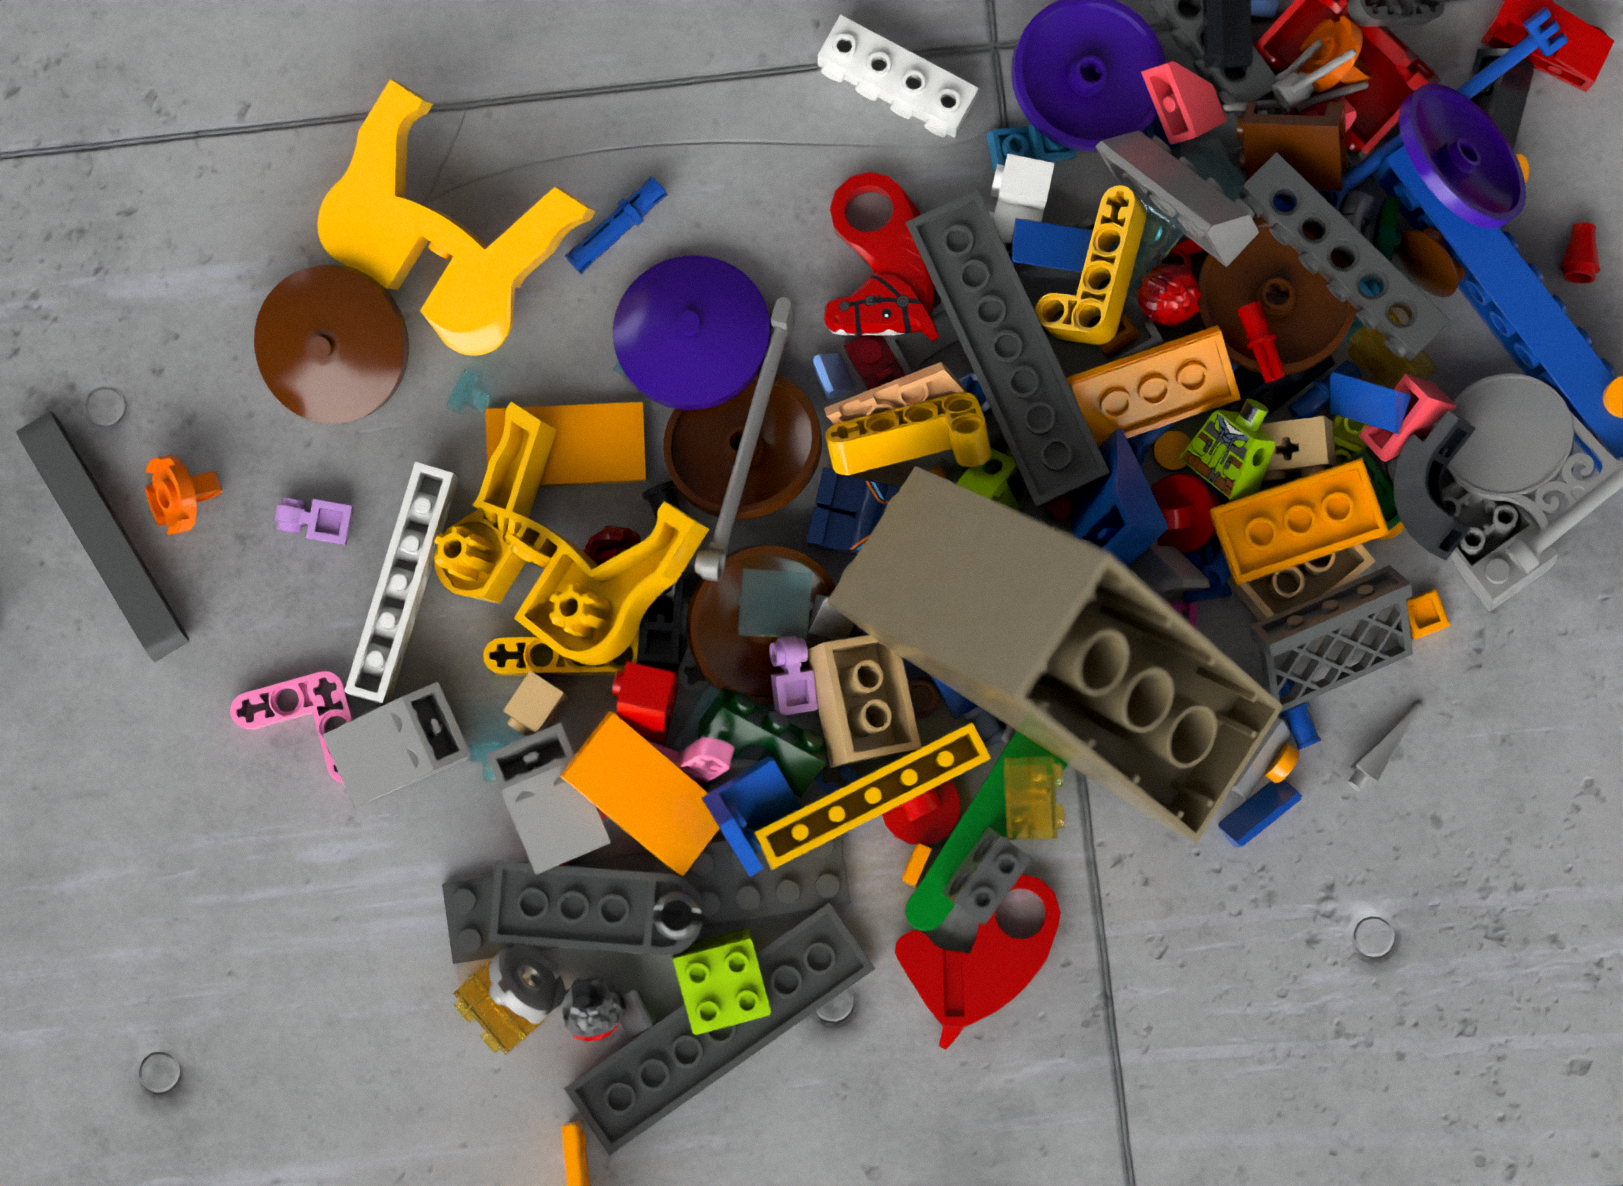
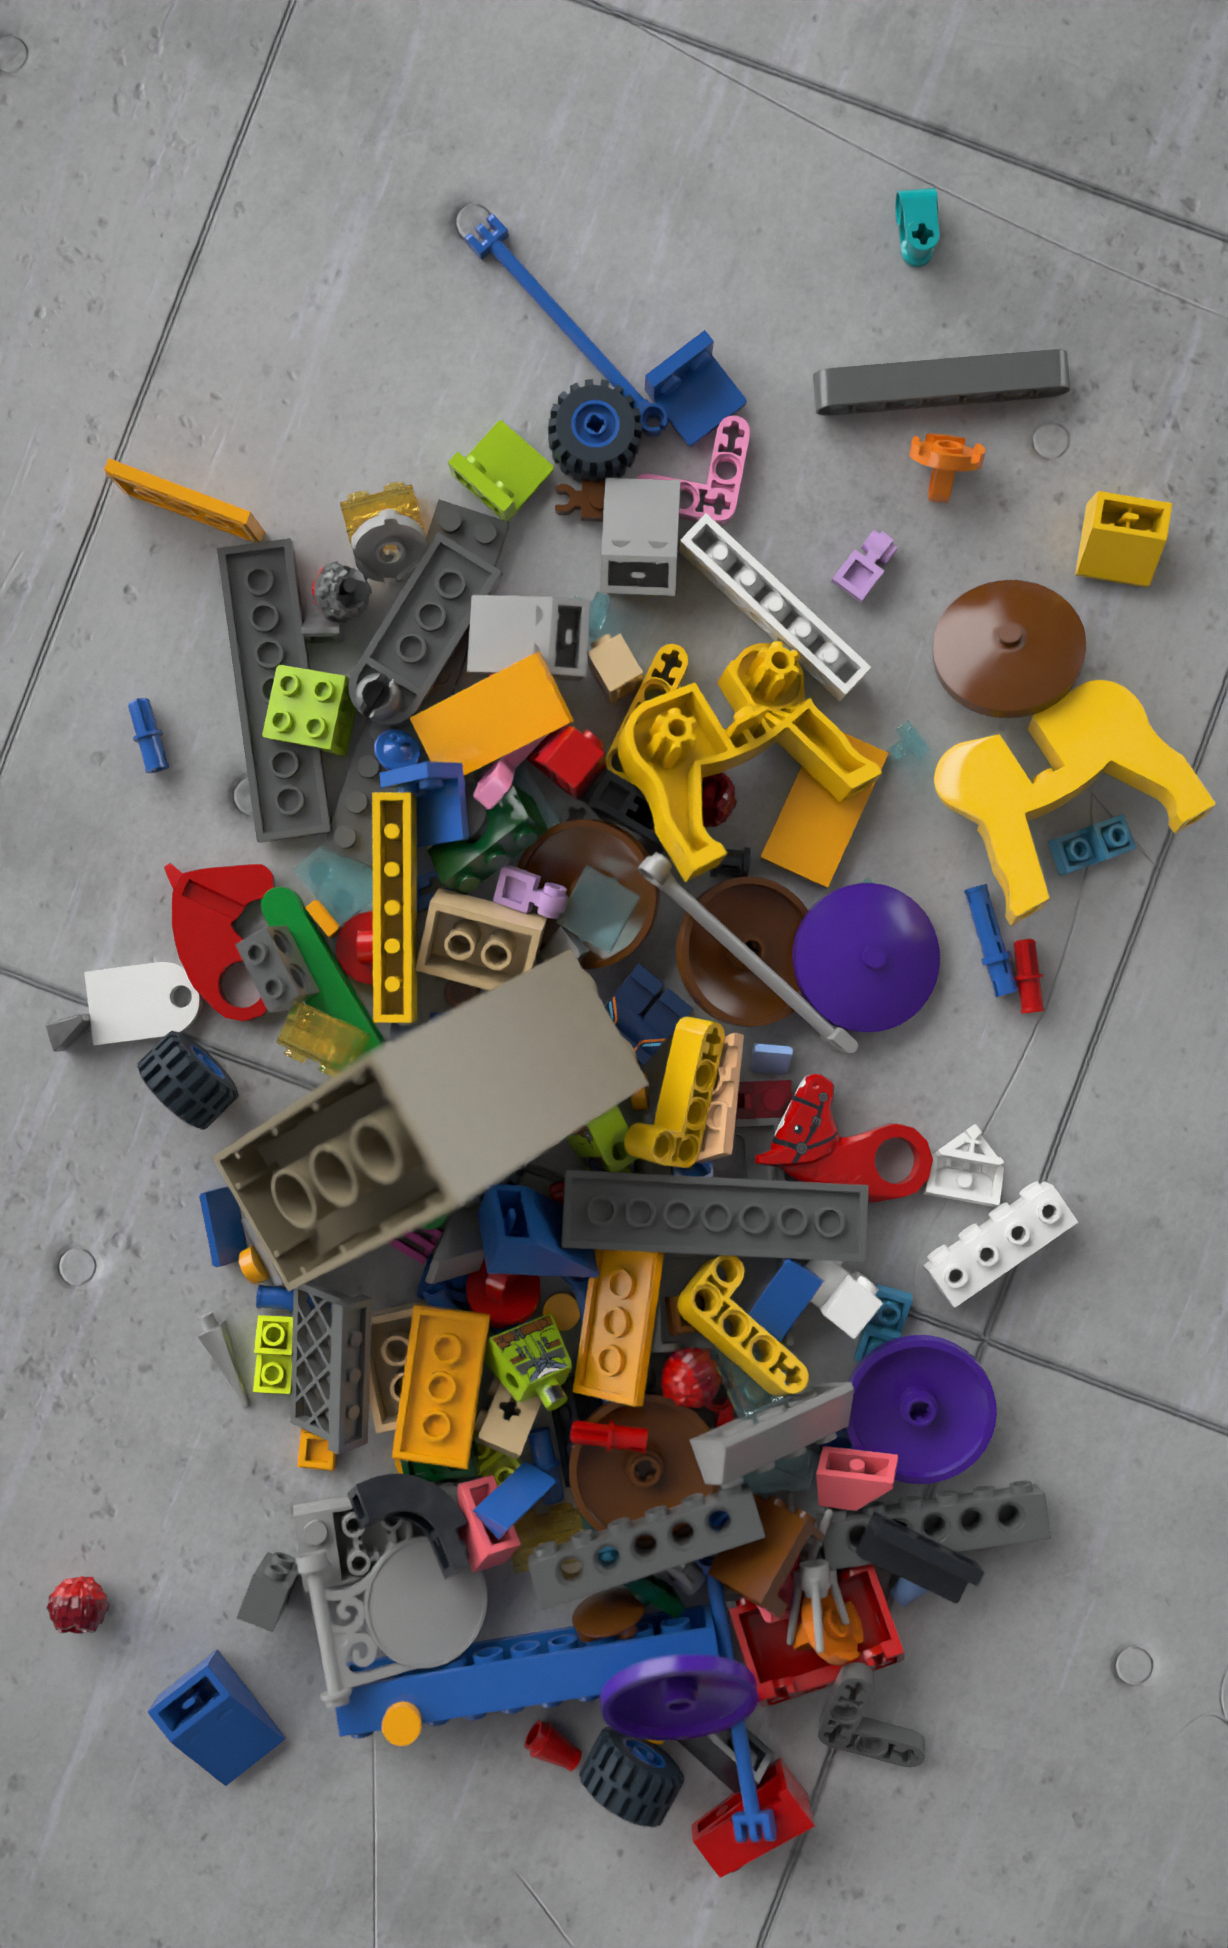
camera: 120 degrees right, 5 degrees up
none -> flat silver slope [46,1014,91,1052]
none -> white tile [84,962,203,1045]
none -> blue axle [128,698,170,773]
none -> black wheel [137,1031,239,1130]
none -> dark grey brick [236,1552,299,1632]
none -> neon yellow slope [253,1315,293,1394]
none -> clear light blue wing [293,846,373,927]
none -> blue hat [374,729,420,770]
none -> lime bracket [448,420,554,522]
none -> blue hinge [464,213,668,436]
none -> black wheel [548,379,642,483]
none -> reddish brown plate [555,480,605,522]
none -> black wheel [579,1727,684,1828]
none -> blue bracket [645,330,747,447]
none -> white slope [923,1124,1004,1207]
none -> red axle [1013,939,1045,1013]
none -> dark azure slope [1047,814,1136,876]
none -> yellow slope [1075,491,1173,588]

